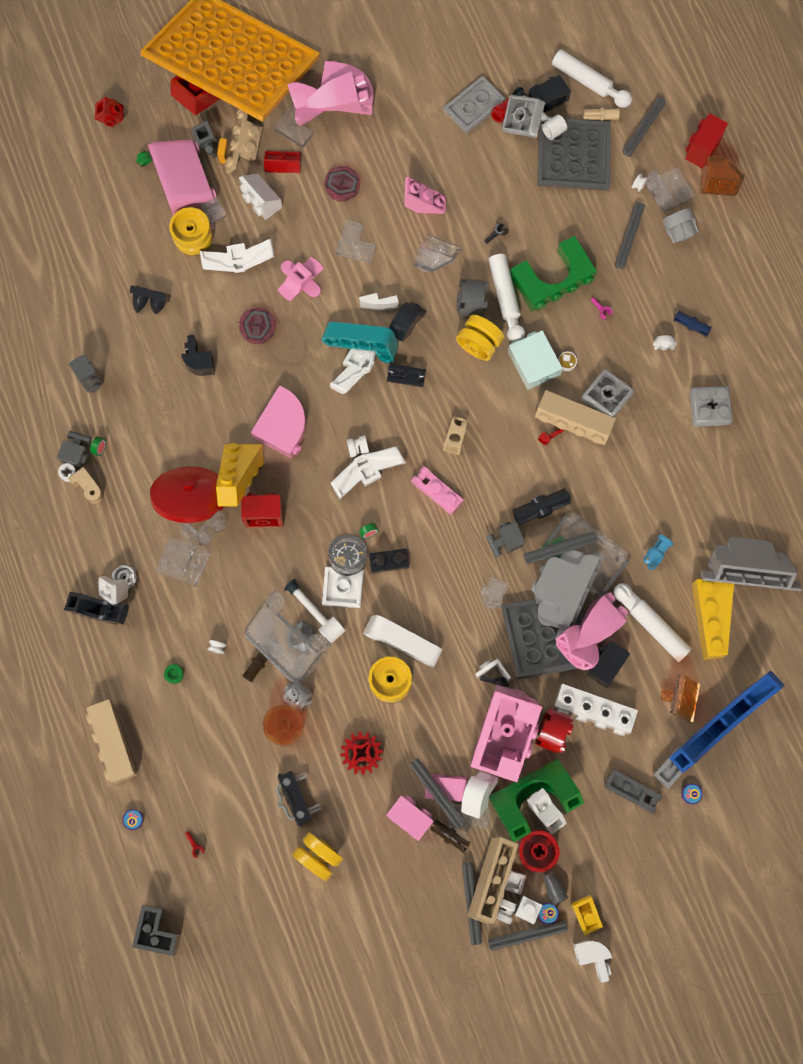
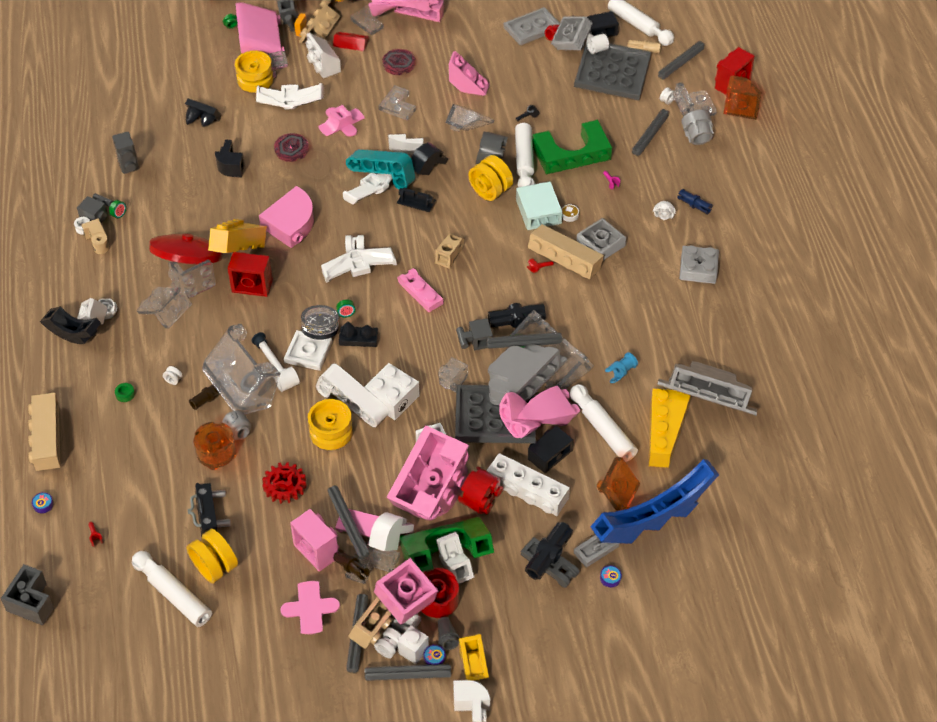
camera: 10 degrees right, 25 degrees down
none -> white piece [132,551,212,627]
none -> bright pink piece [281,581,340,634]
none -> white brick [364,363,419,420]
none -> bright pink brick [374,558,438,625]
none -> black piece [525,522,573,580]

